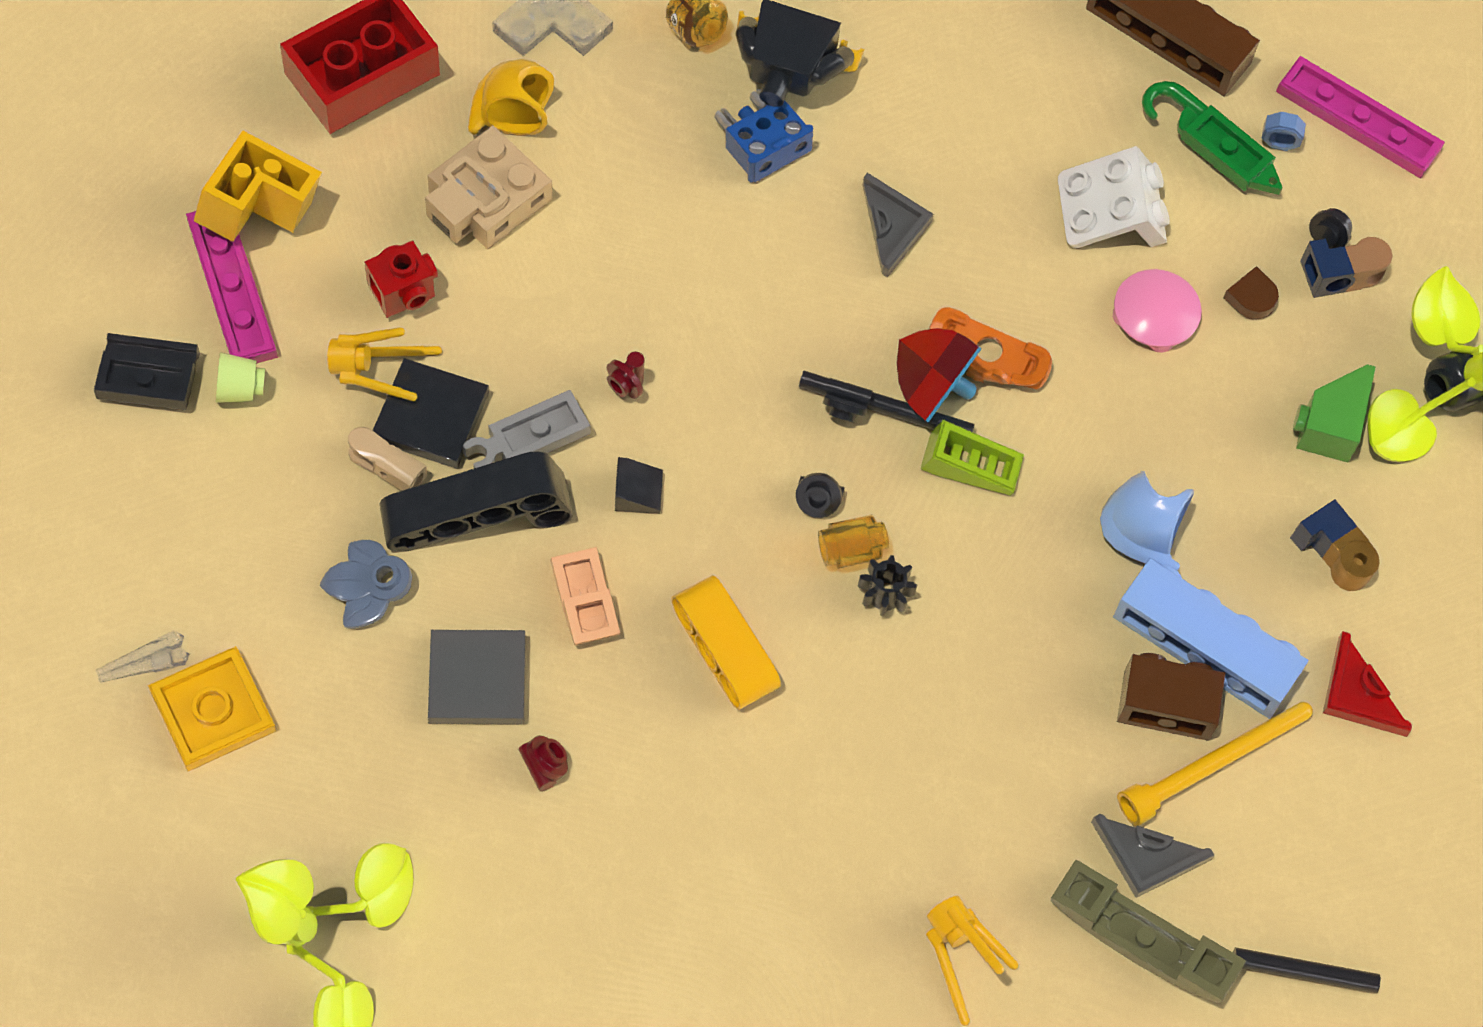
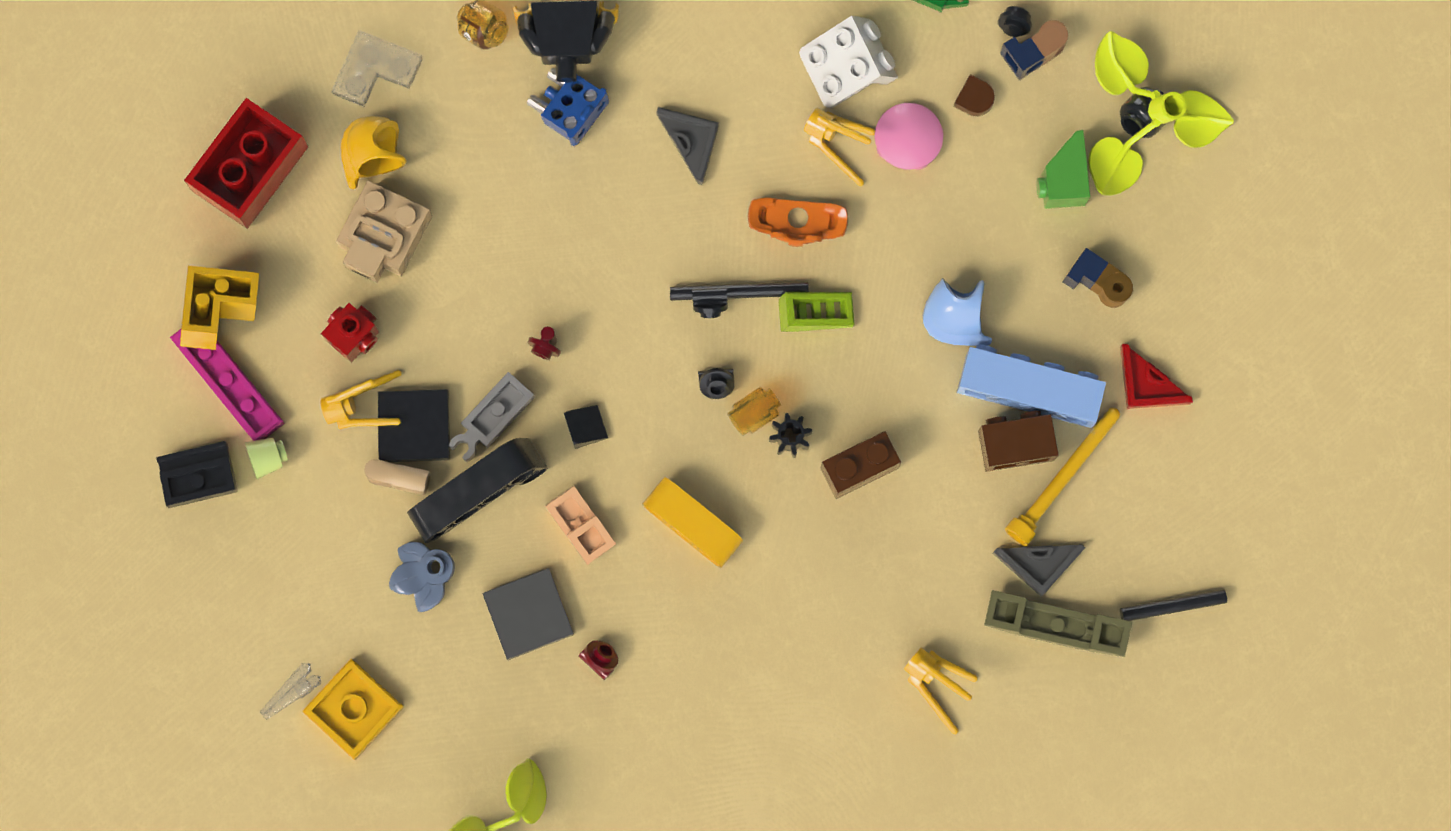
camera: 15 degrees left, 15 degrees up
shield [896,328,981,422] -> none
none -> yellow plant [804,108,875,186]
none -> reddish brown brick [820,431,901,499]

